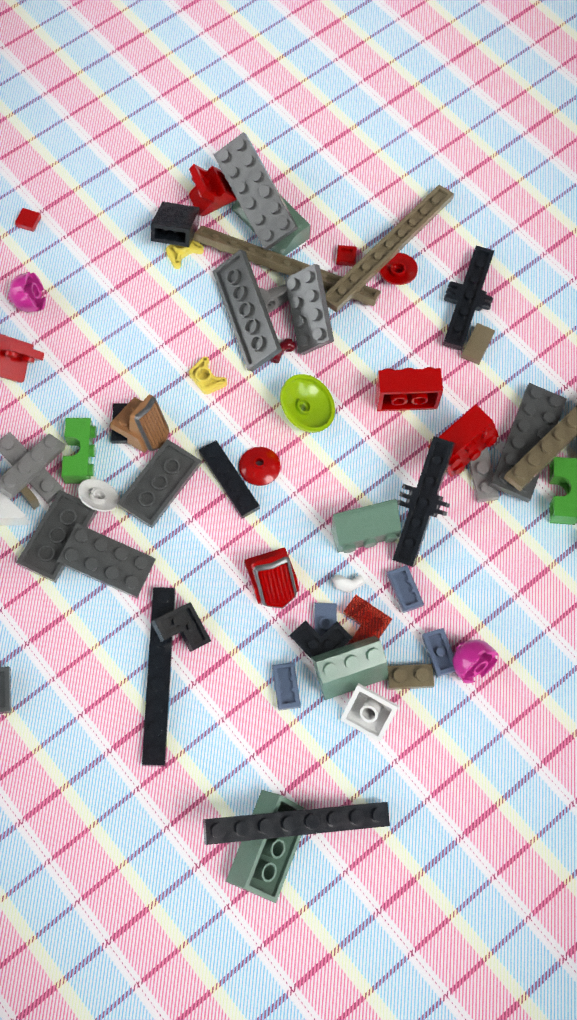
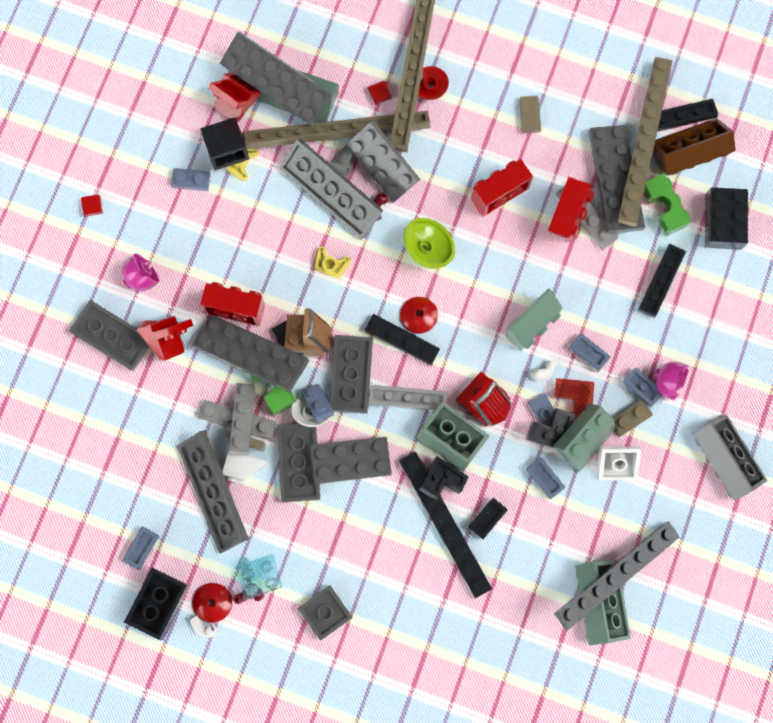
camera: 30 degrees left, 10 degrees up
black hinge [392,436,456,567] -> none
black hinge [443,245,495,351] -> none
none -> sand blue plate [171,168,211,192]
none -> dark grey plate [192,314,309,393]
none -> red brick [200,282,265,327]
none -> sand blue plate [301,383,334,422]
none -> light grey plate [369,384,447,411]
none -> sand green slope [417,401,490,472]
none -> black plate [468,497,508,540]
none -> black plate [637,243,686,319]
none -> slope [692,414,768,501]

